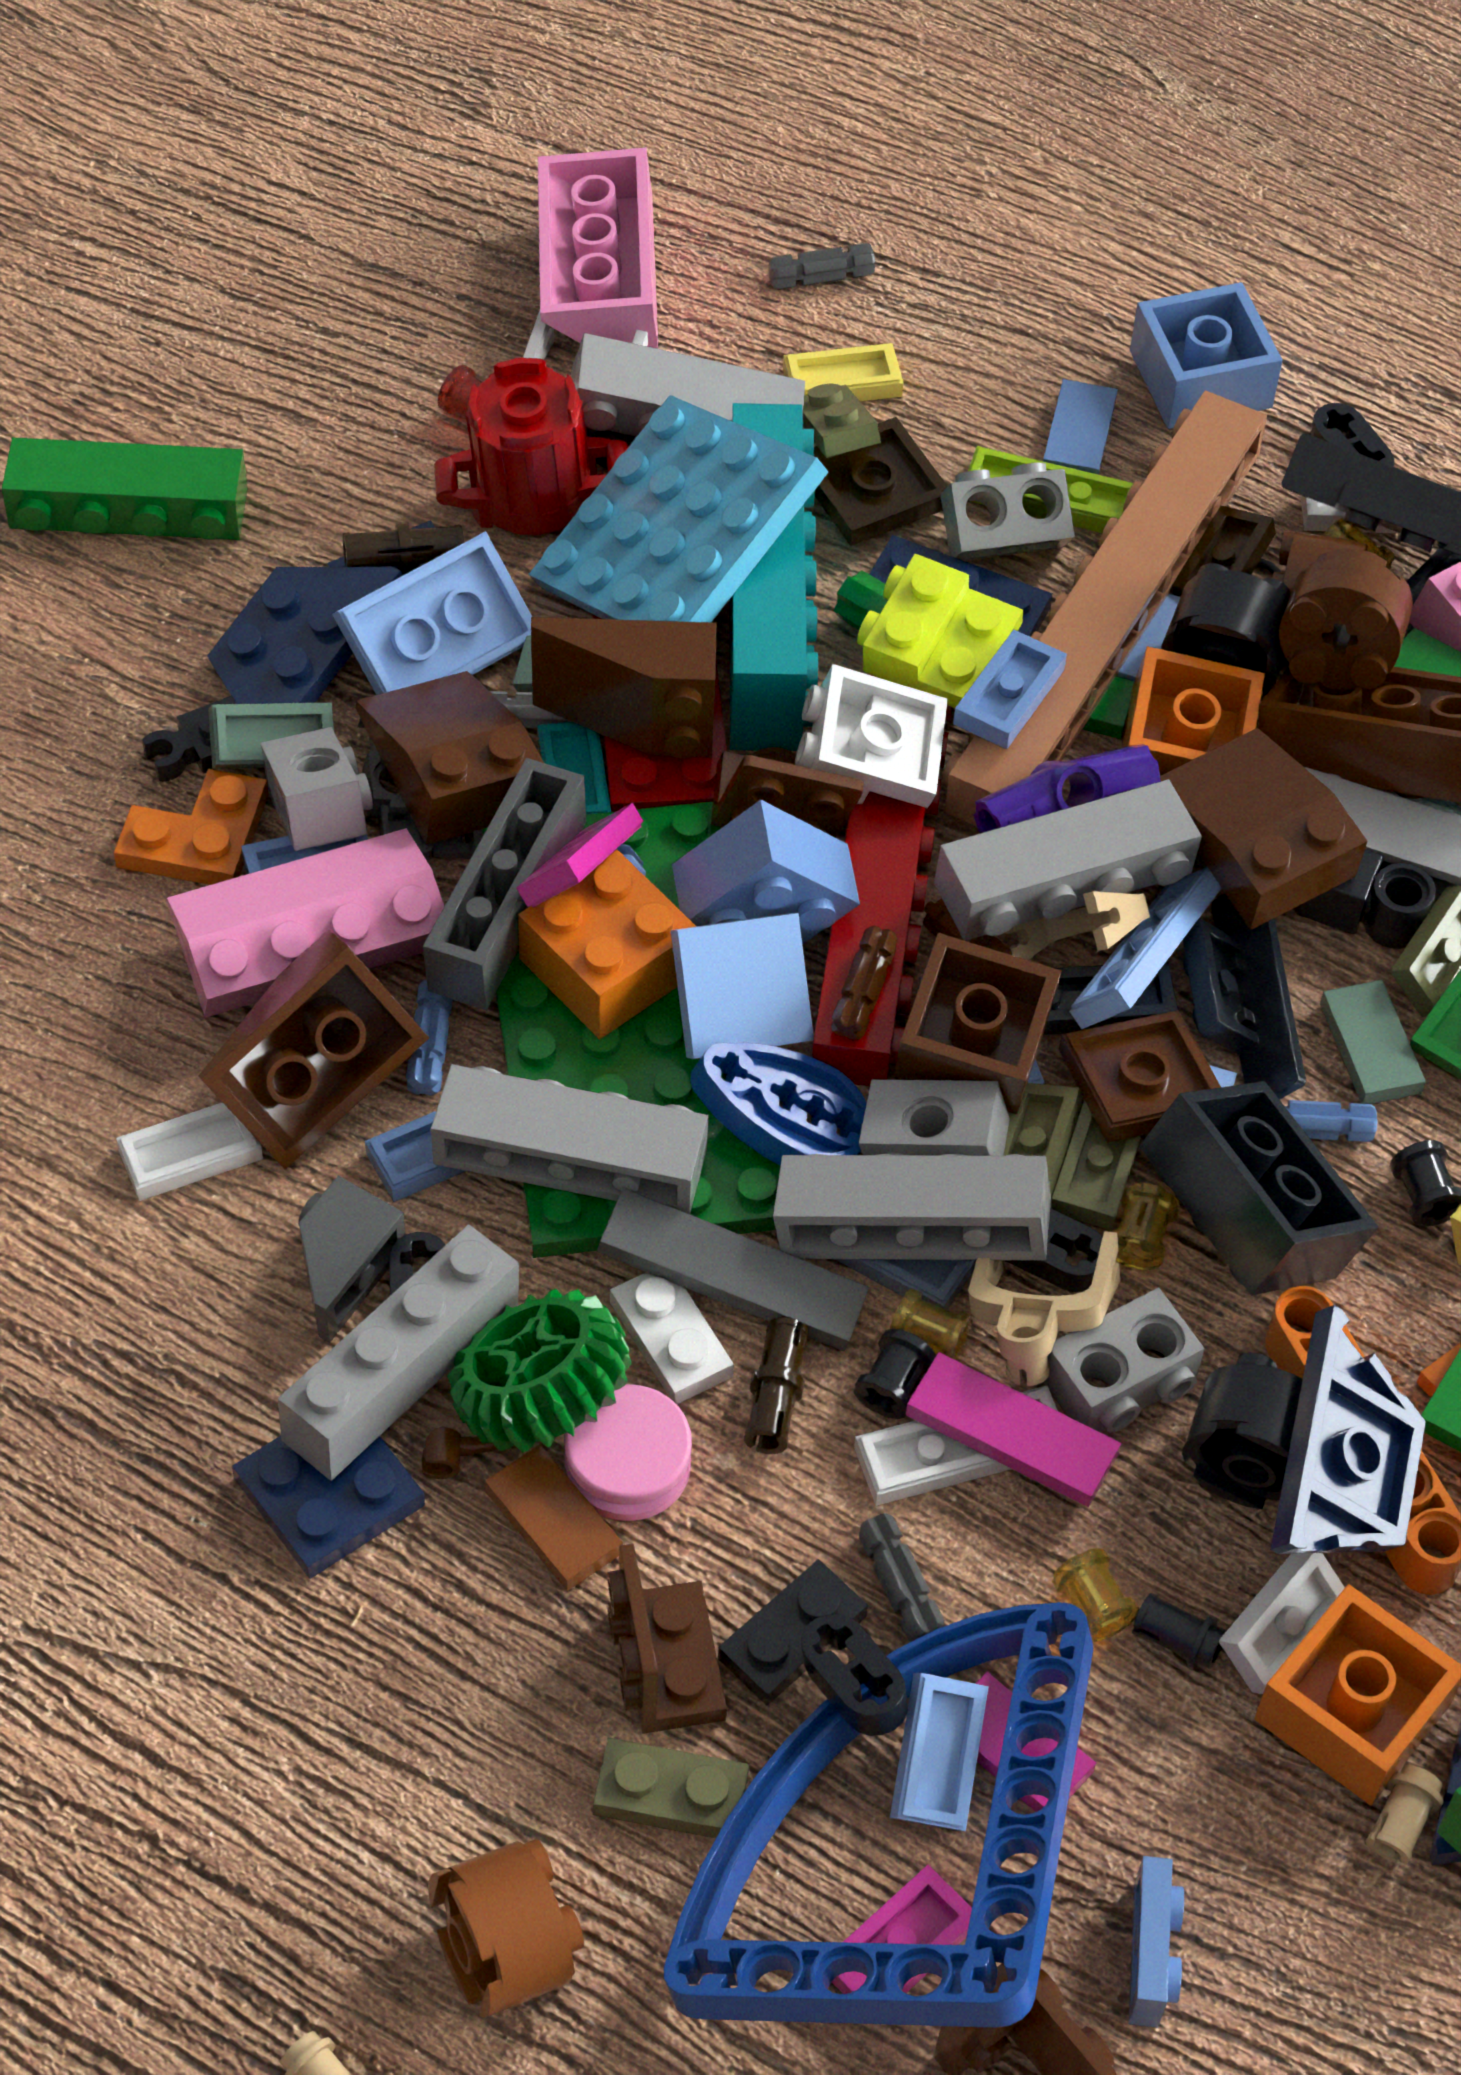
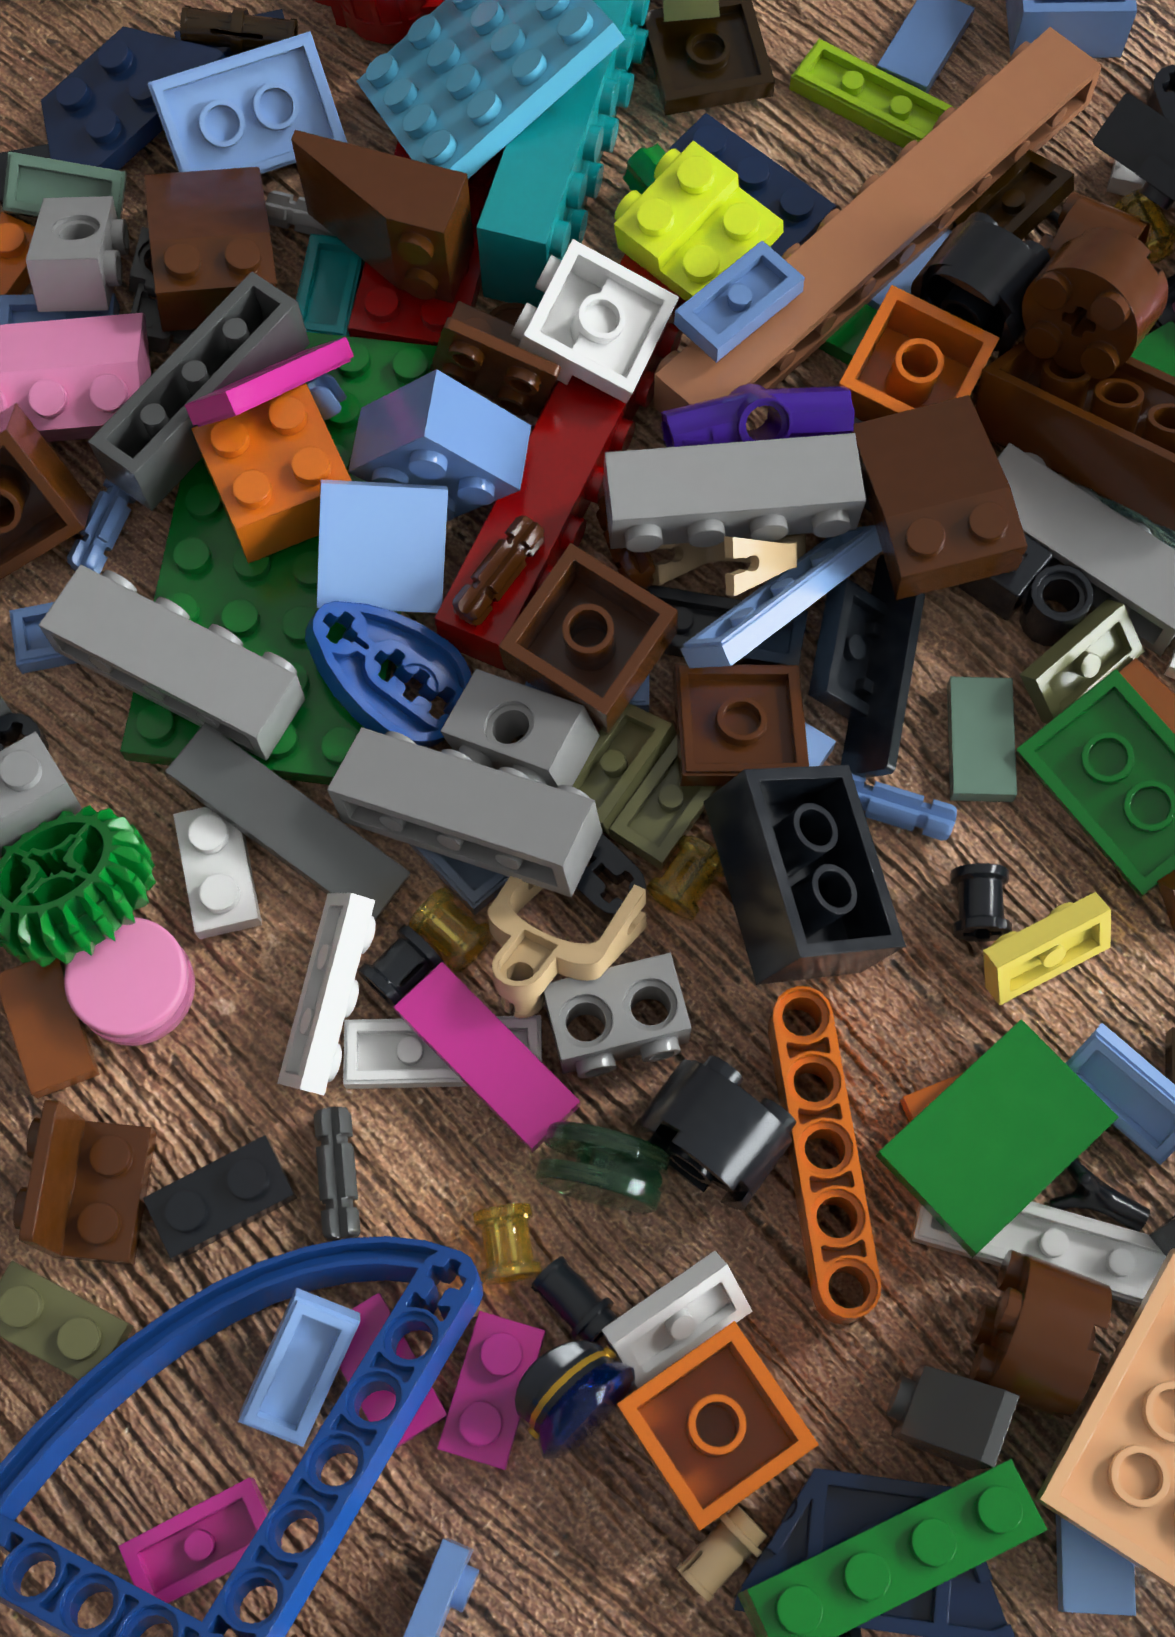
camera: 20 degrees right, 15 degrees up
dark brown pin [744,1317,809,1454] -> none
black beam [801,1614,908,1736] -> none
light grey brick [940,462,1075,561] -> none
wing [1270,1305,1426,1554] -> none
none -> white plate [277,893,376,1095]
none -> dark pink plate [437,1311,546,1470]
none -> piece [515,1341,635,1459]
none -> clear green head [535,1121,670,1213]

